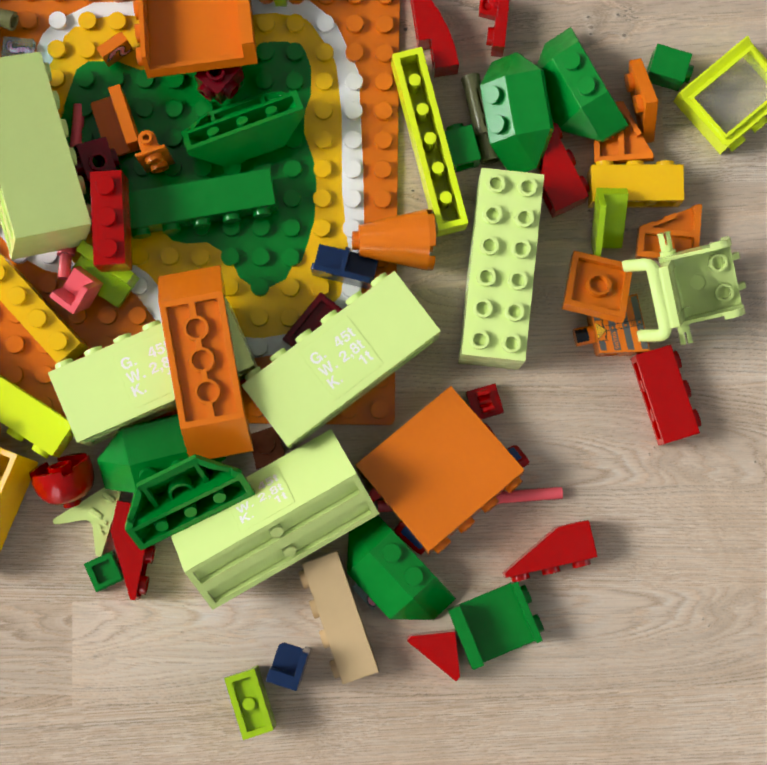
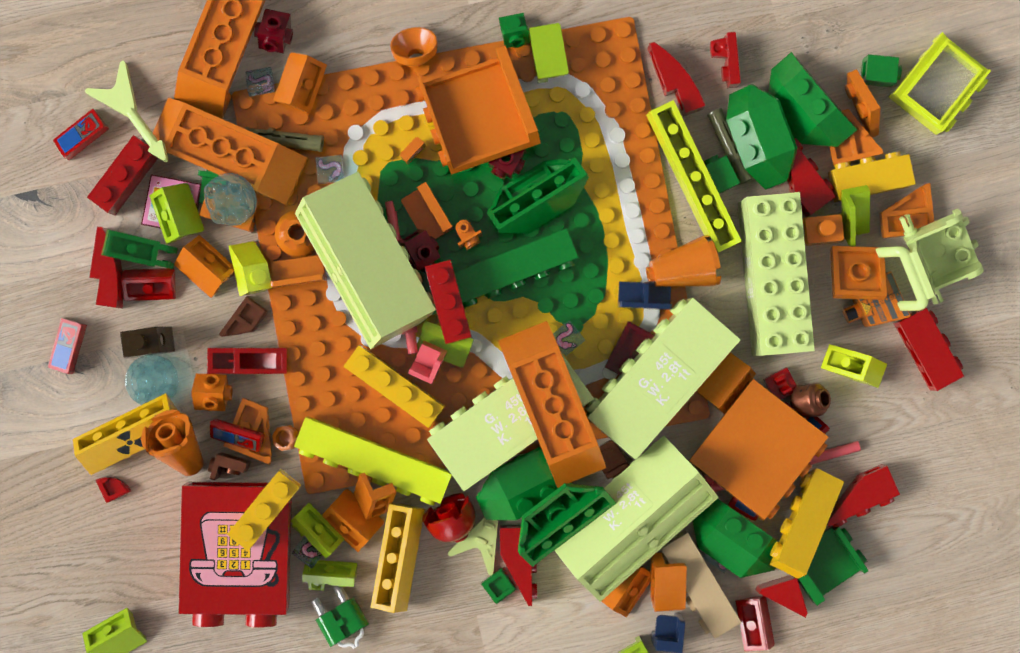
camera: 15 degrees left, 5 degrees up
none -> tile [553,320,585,357]
none -> orange panel [602,566,651,618]
none -> orange panel [650,553,687,612]
none -> orange panel [696,352,756,414]
none -> red slope [735,595,775,652]
none -> yellow brick [770,468,844,579]
none -> copper head [790,383,831,418]
none -> orange torso [802,214,844,246]
none -> neon yellow slope [821,344,887,388]

